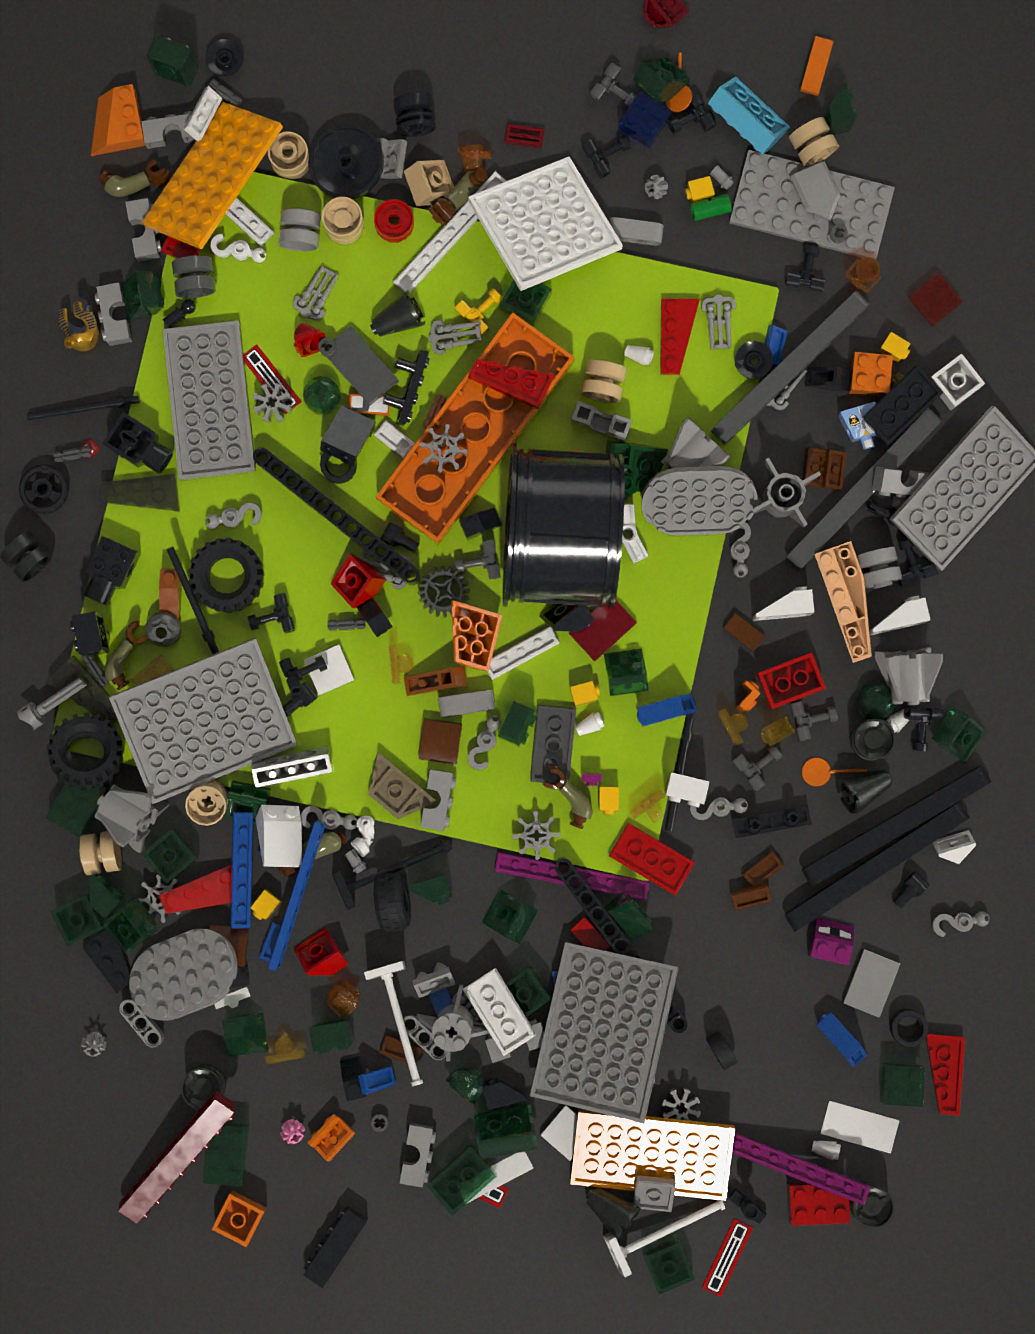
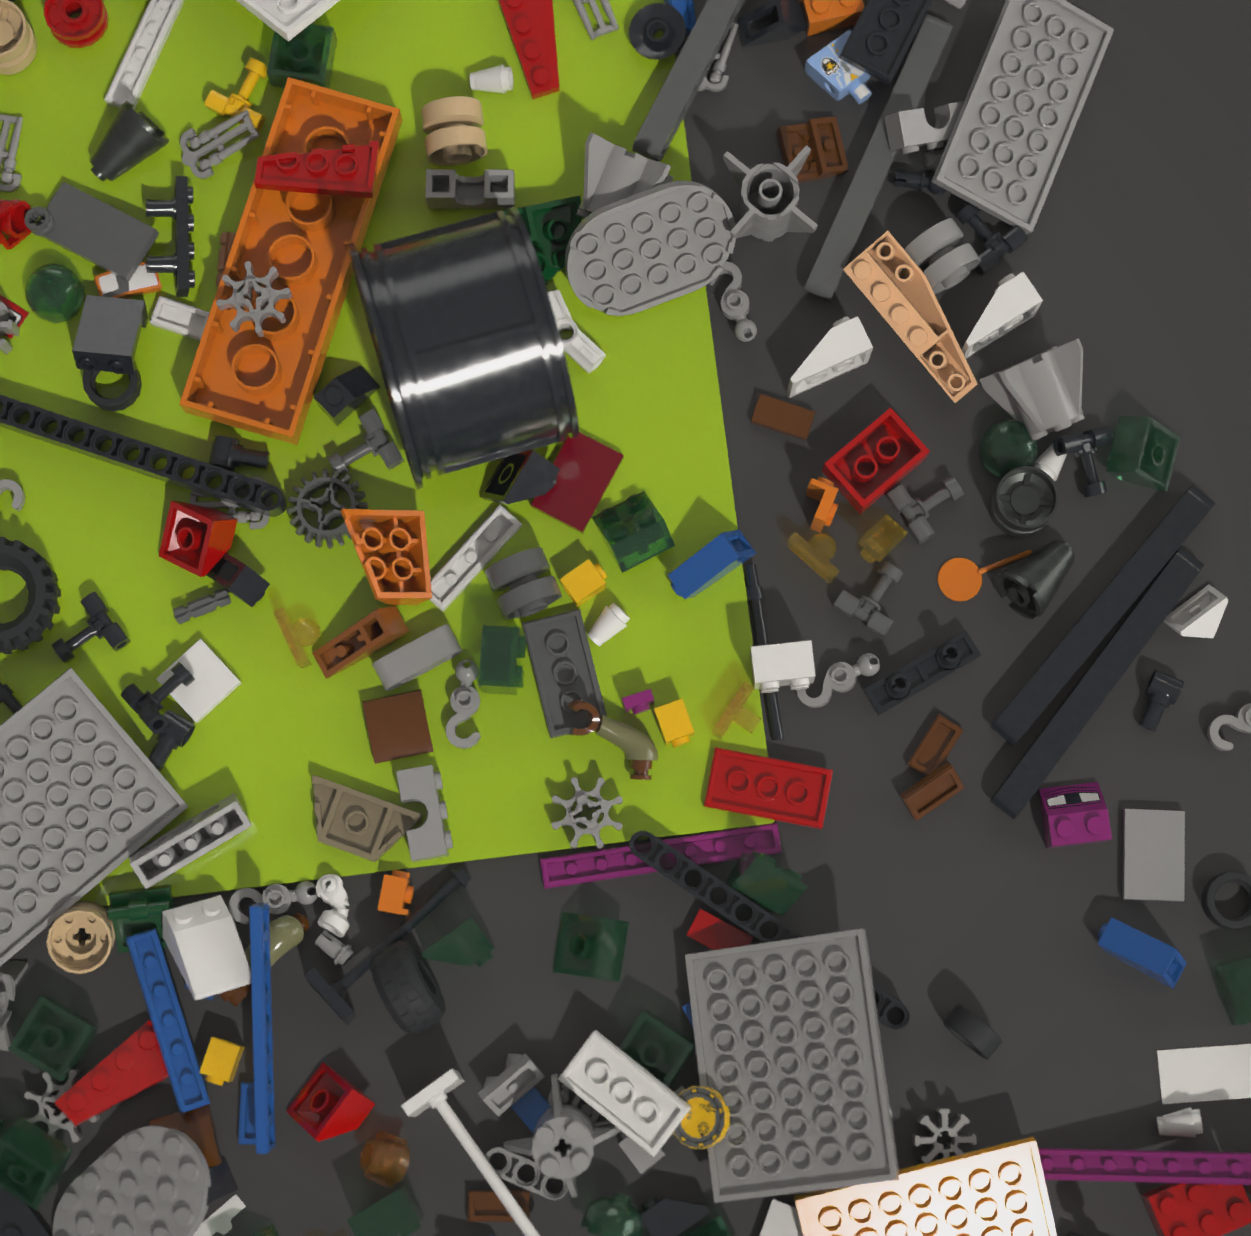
camera: 20 degrees left, 5 degrees down
none -> orange brick [377,870,414,917]
none -> dark grey wheel [485,548,562,620]
none -> tile [673,1086,730,1149]

